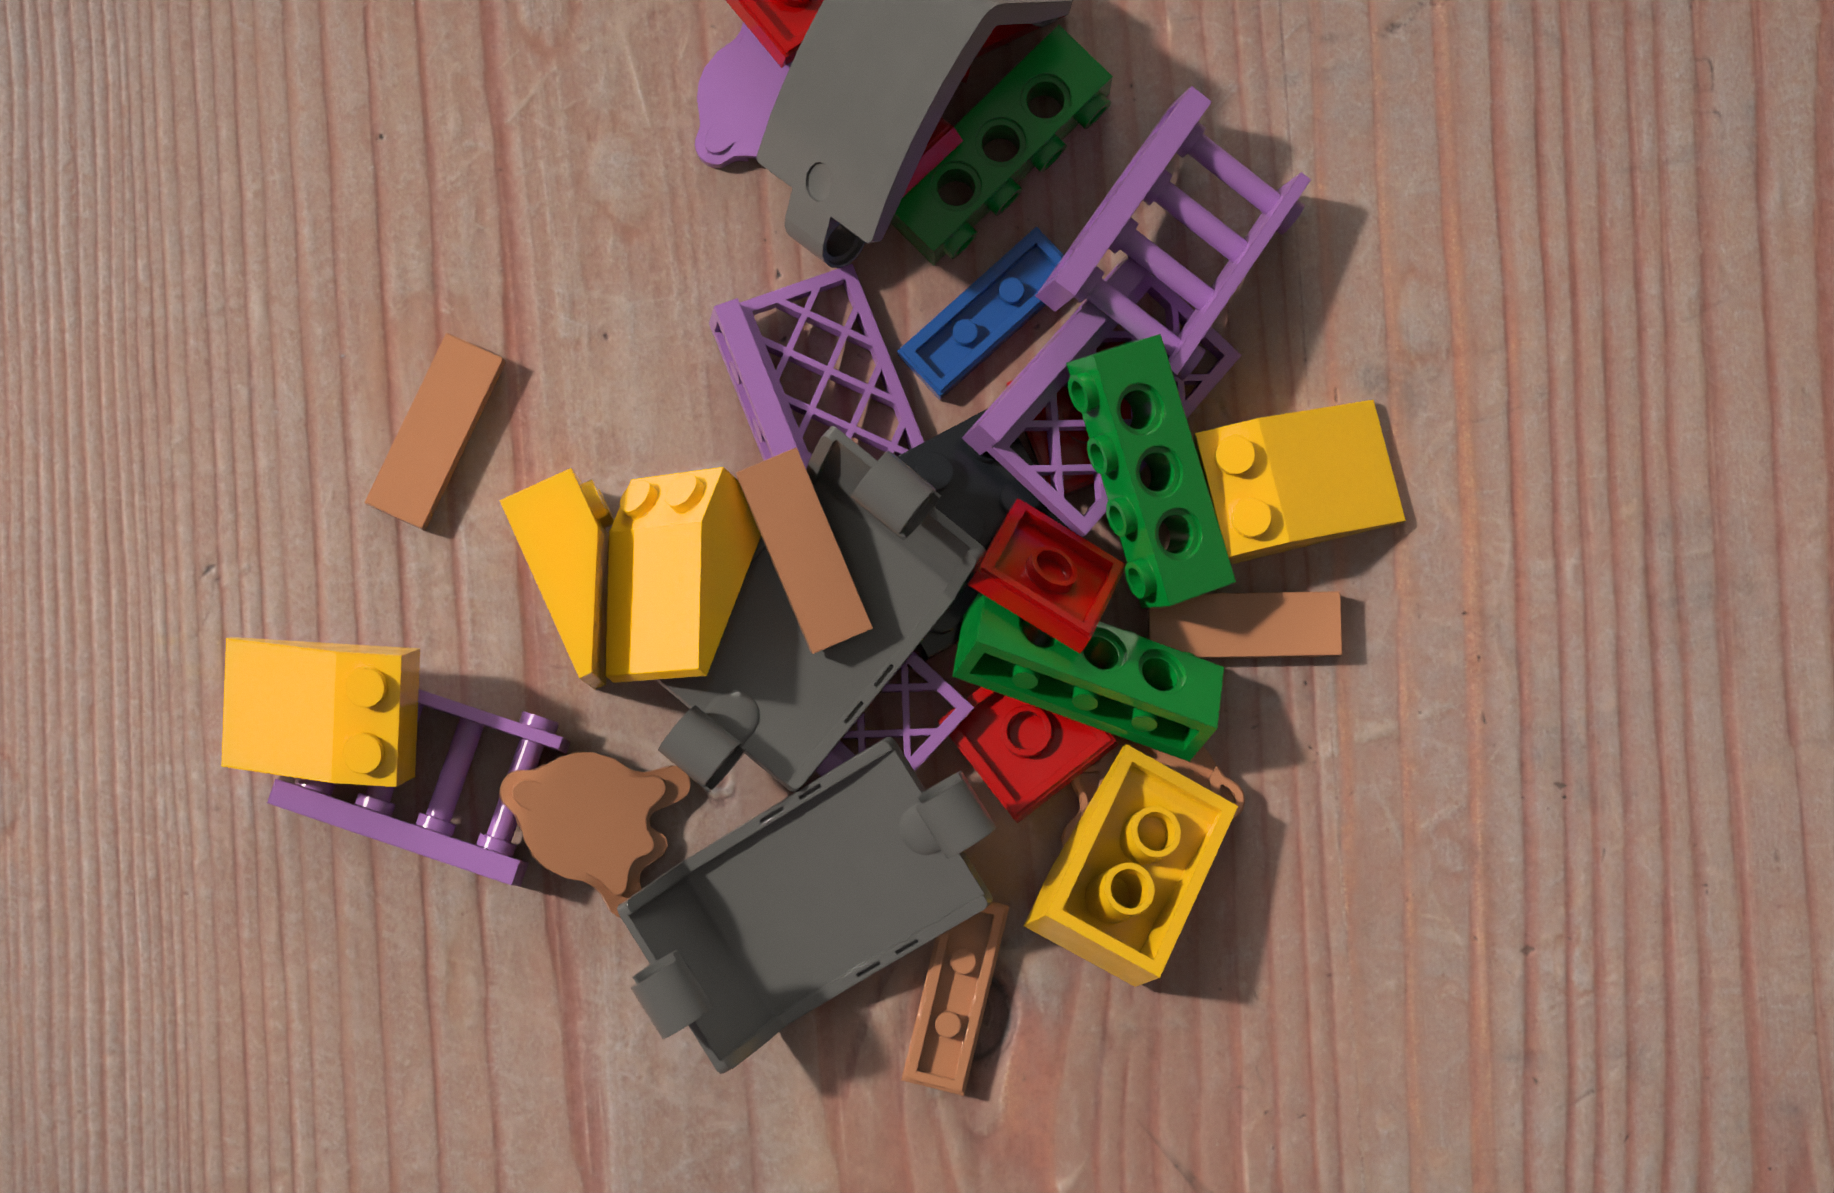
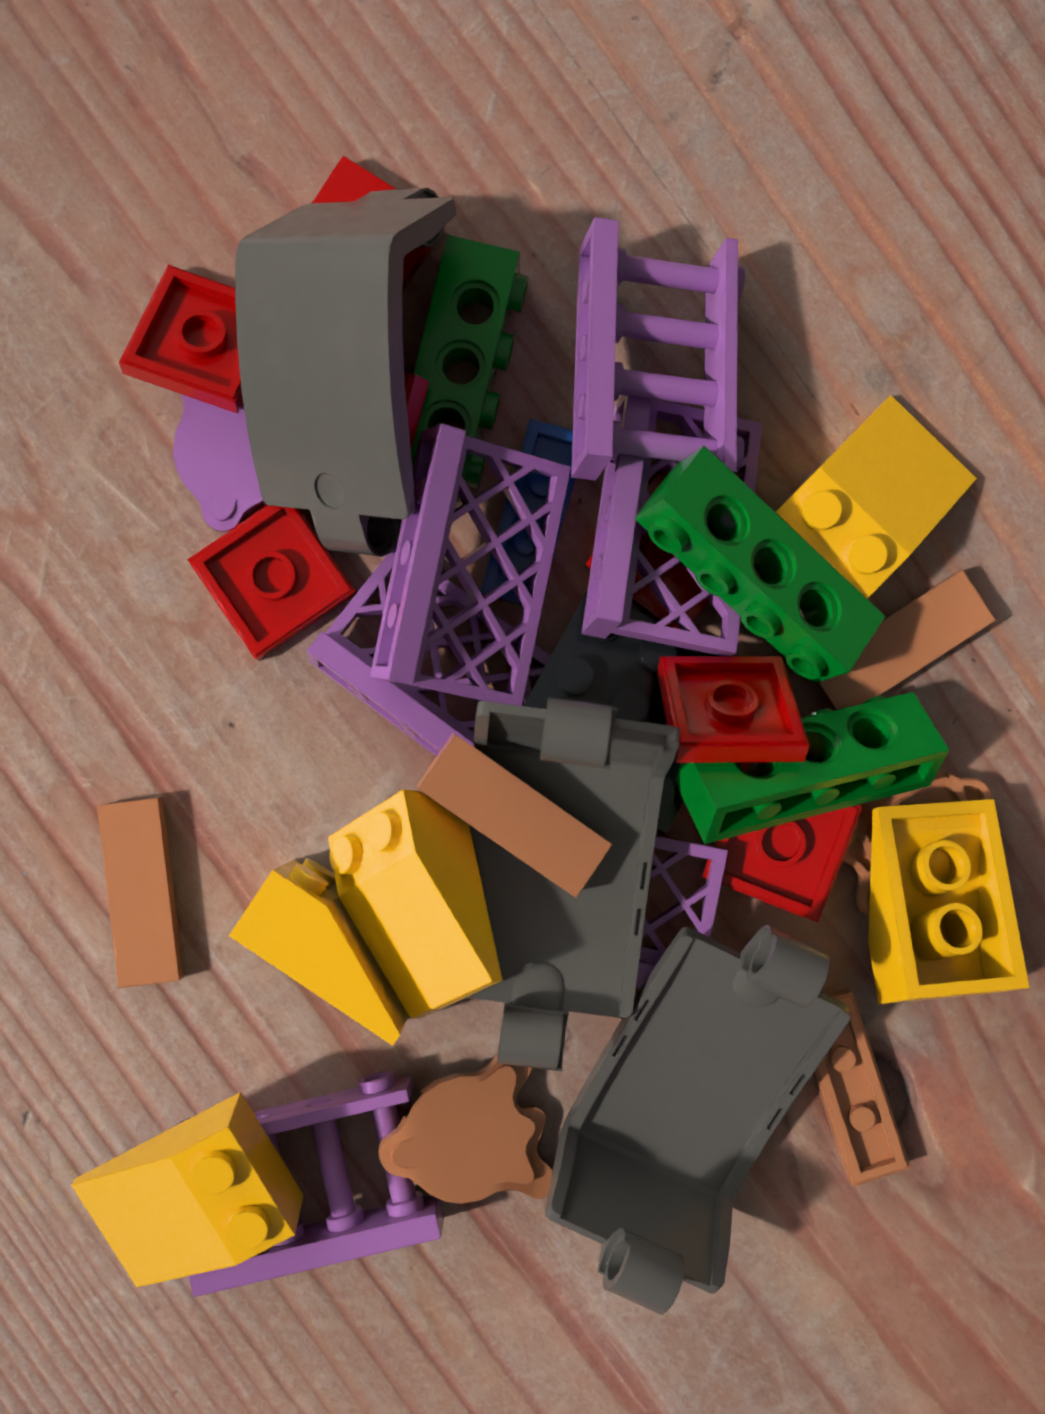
camera: 35 degrees left, 5 degrees up
none -> red tile [187,505,357,661]
none -> medium lavender fence [370,424,571,706]

